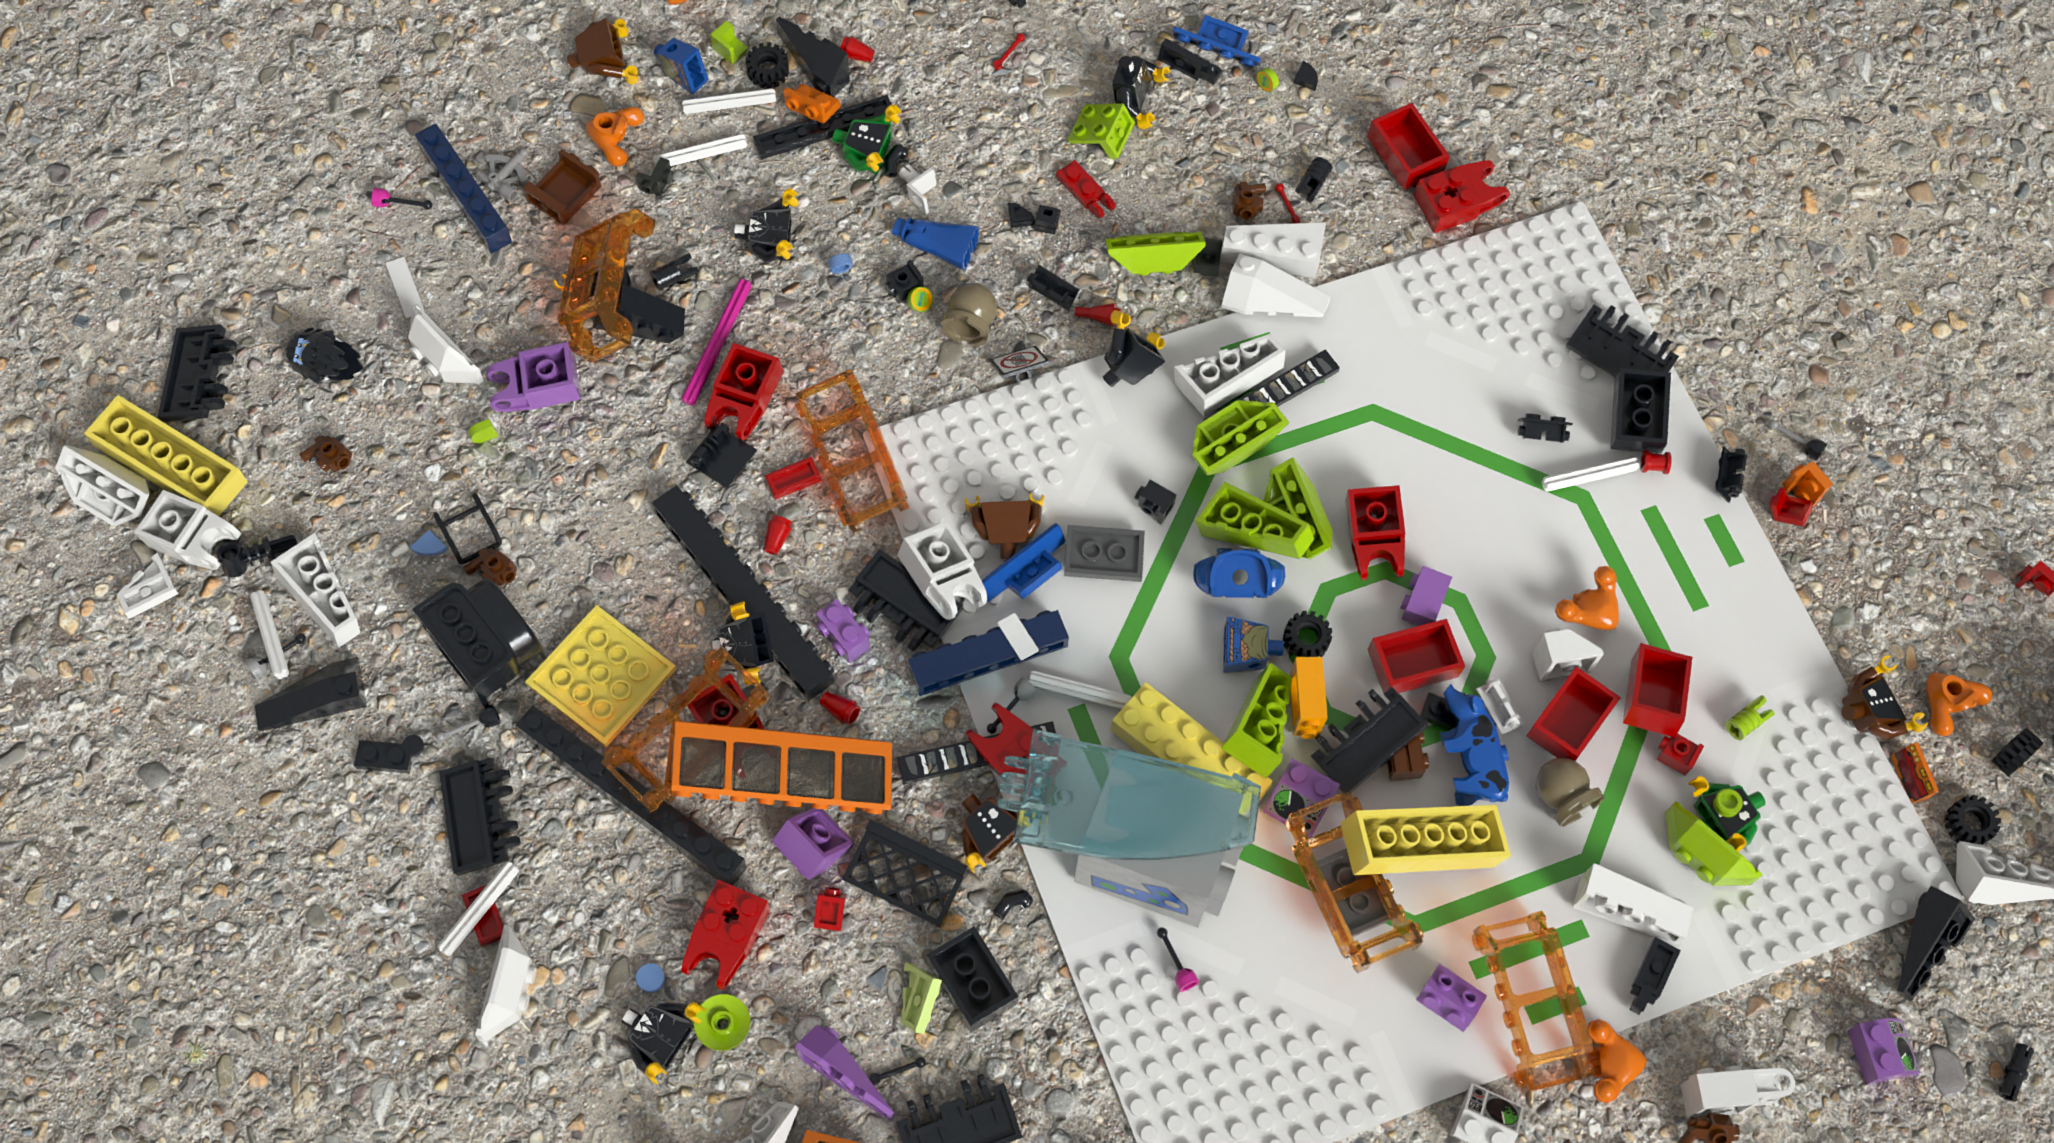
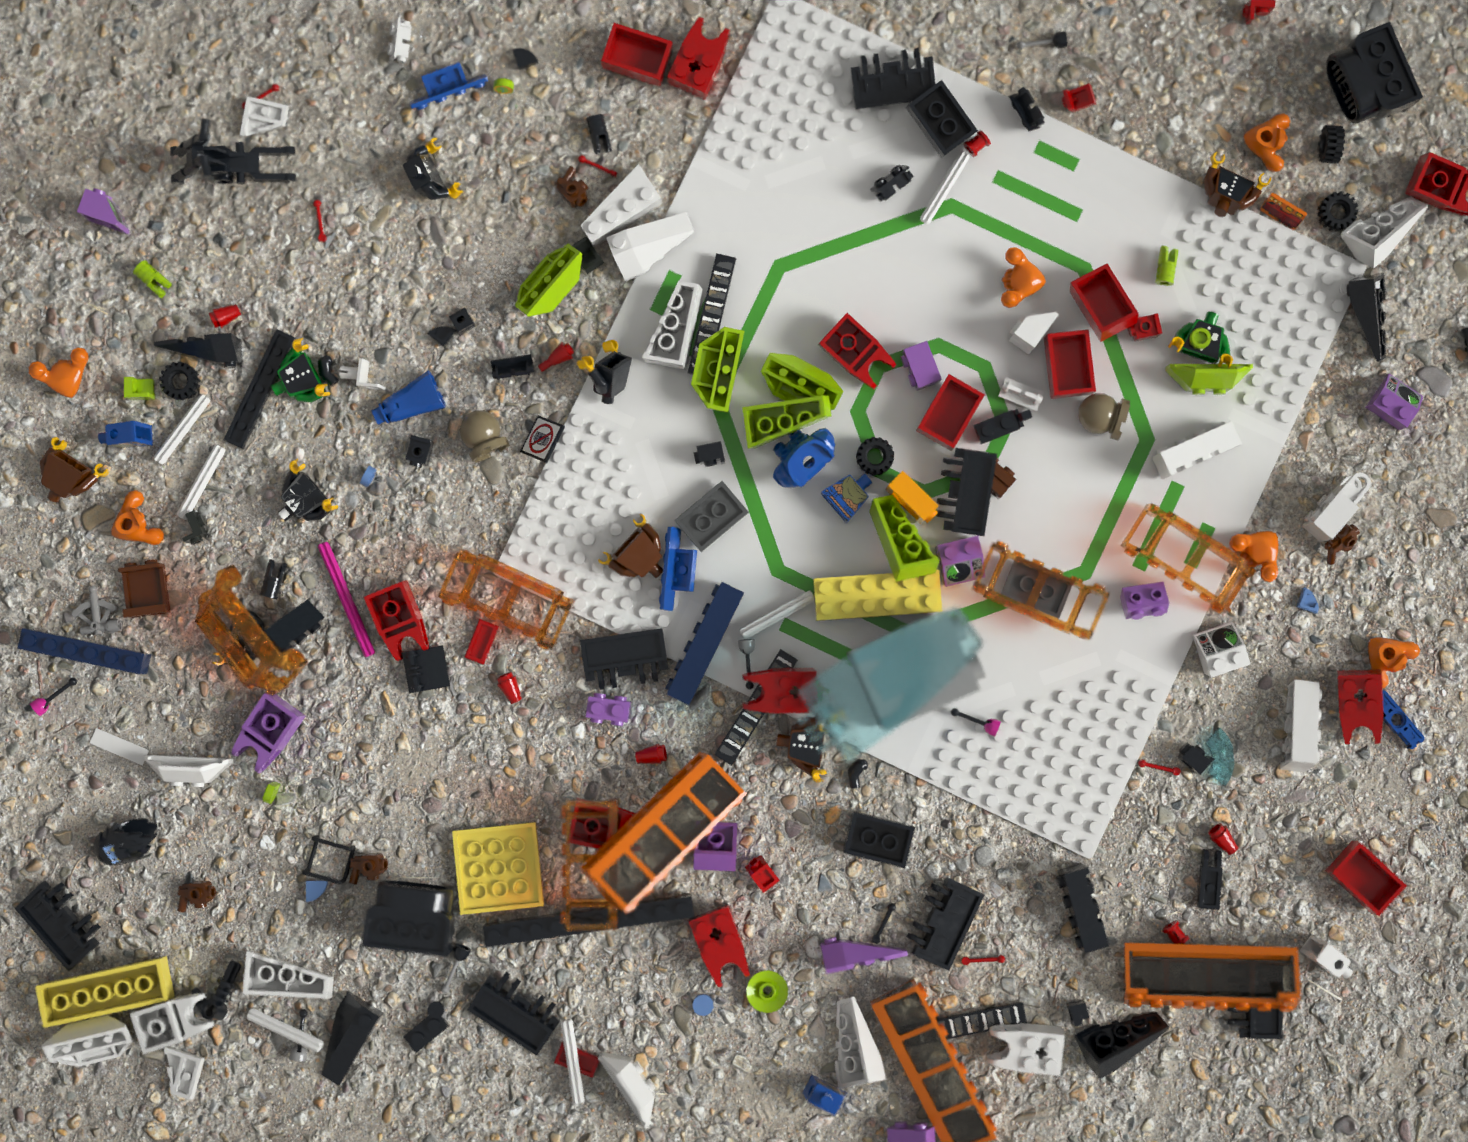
camera: 40 degrees left, 20 degrees up
black torso [621,1002,706,1085] -> none
black brick [652,485,834,701] -> none
black torso [712,601,774,685] -> none
orange bracket [783,84,841,124] -> none
black fence [842,819,970,928] -> none
white brick [897,521,987,620] -> none
yellowish green wing [901,962,942,1034] -> none
lime tile [907,287,933,312] -> none
white sticker [998,613,1039,660] -> none
red hinge [1056,160,1116,219] -> none
lime bracket [1067,103,1136,159] -> none
black hinge [1158,38,1222,84] -> none
light yellow brick [1340,805,1511,875] -> none
blue animal [1439,684,1509,806] -> none
black hinge [1629,937,1681,1015] -> none
orange bracket [1782,461,1833,507] -> none

